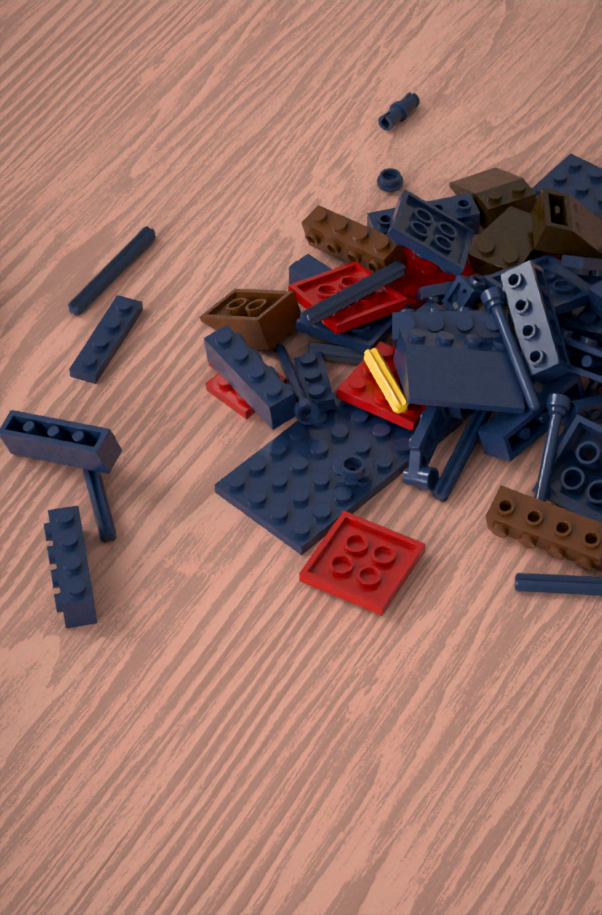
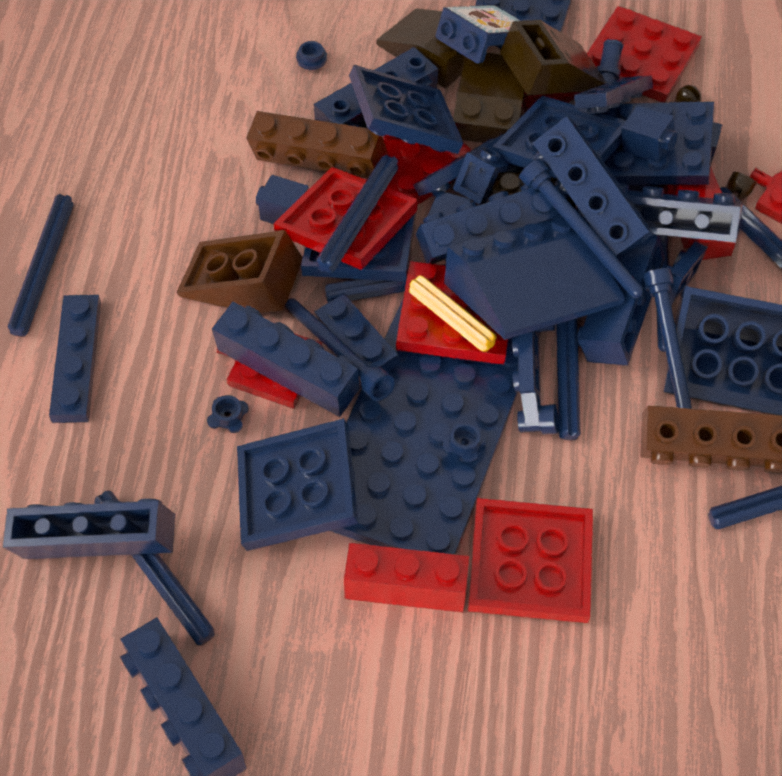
camera: 25 degrees left, 10 degrees up
none -> dark blue plate [207,395,249,433]
none -> dark blue plate [237,418,358,551]
none -> red brick [344,543,469,613]
none -> dark blue panel [435,5,520,63]

